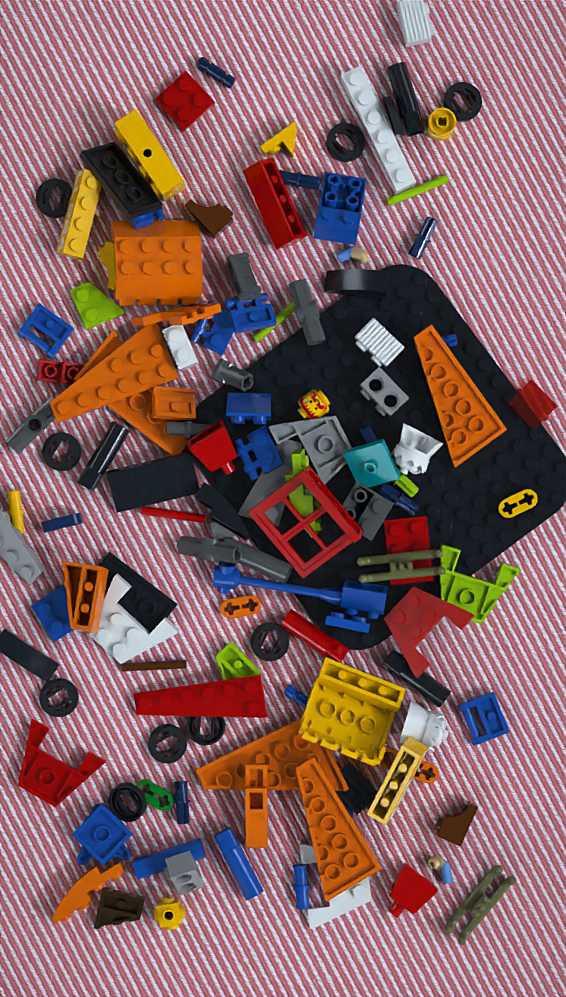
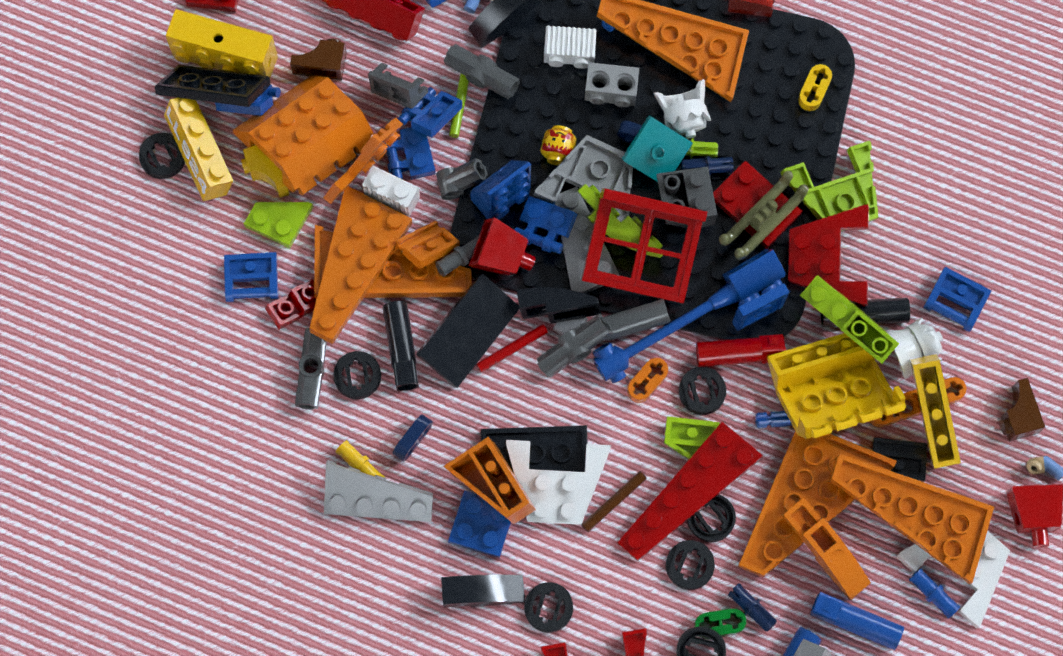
camera: 40 degrees left, 15 degrees down
none -> lime slope [800,275,899,364]

